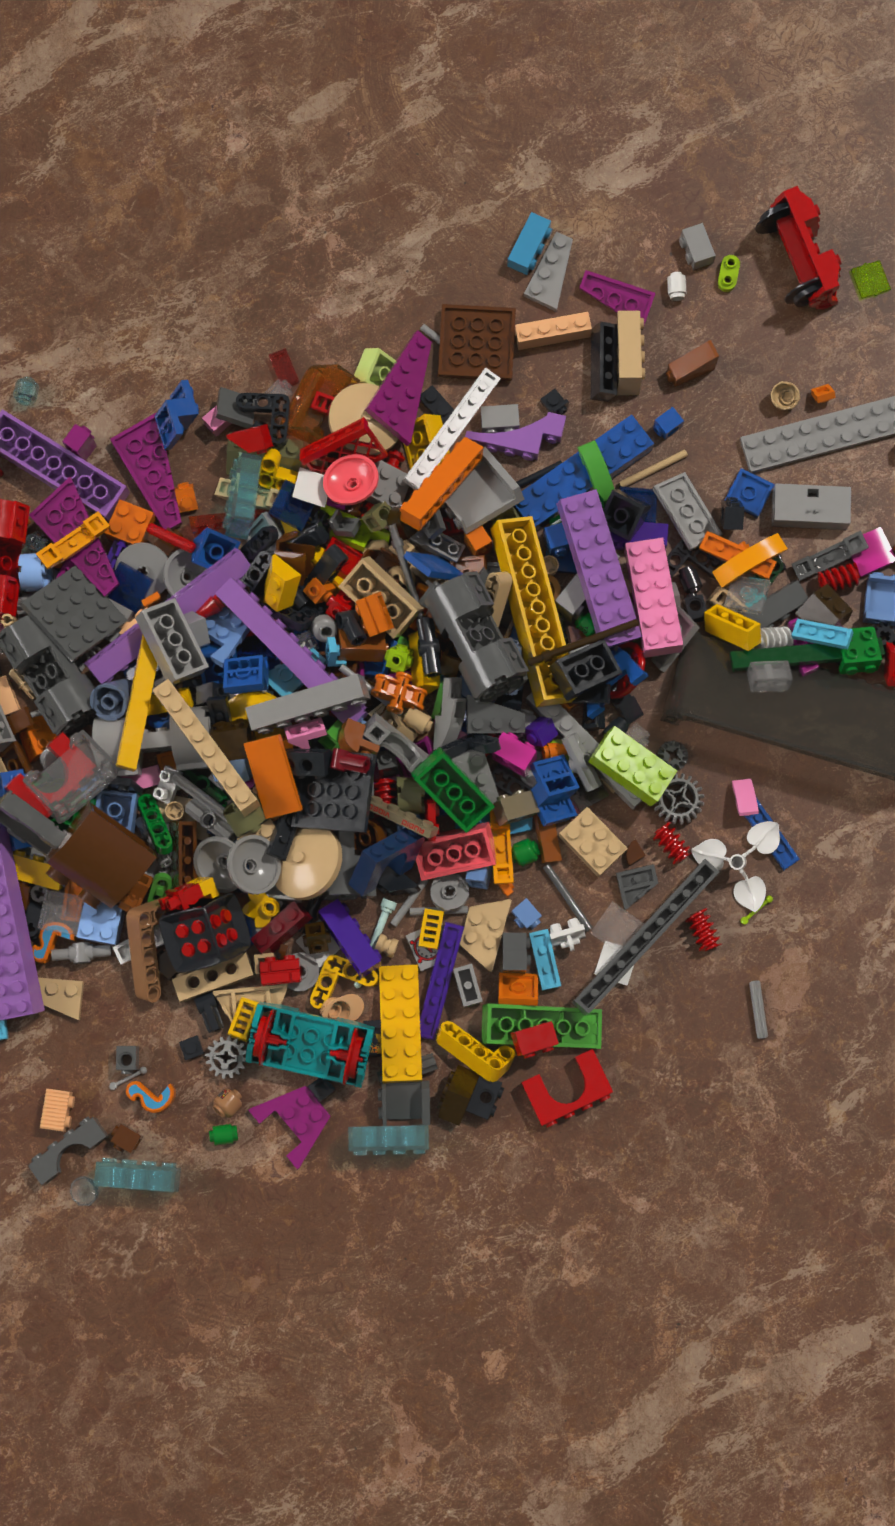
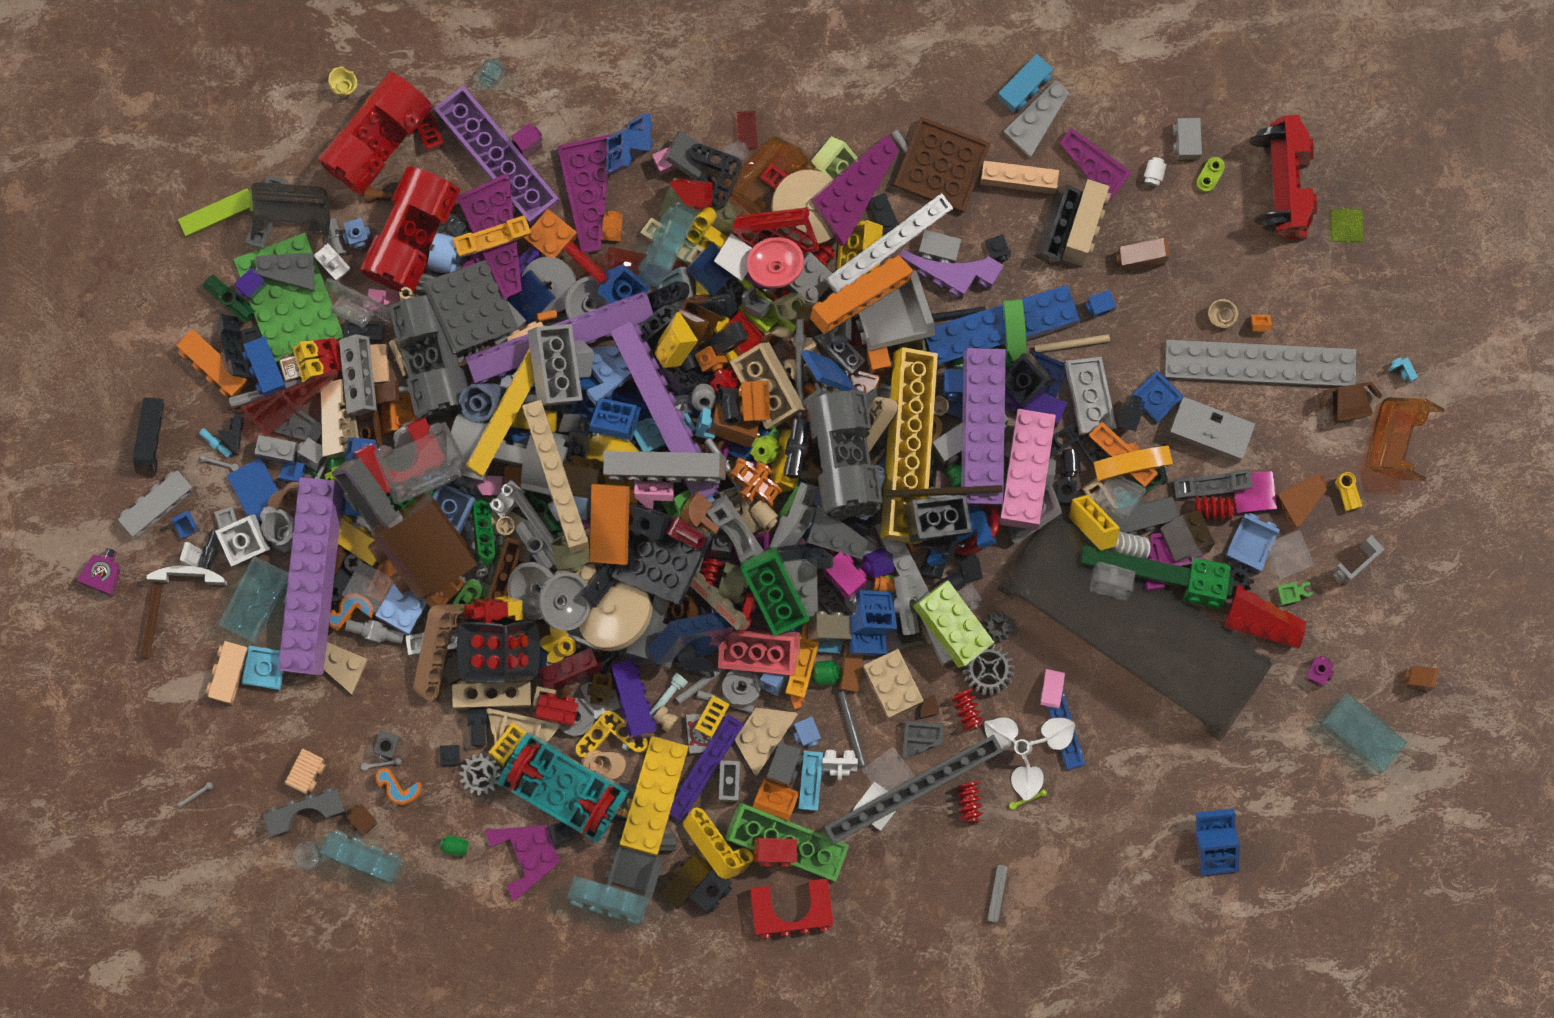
camera: 10 degrees right, 0 degrees up
red cone [196,594,225,618] -> none
medium nougat head [213,1088,242,1118] -> none
medium azure plate [791,619,853,650] -> none

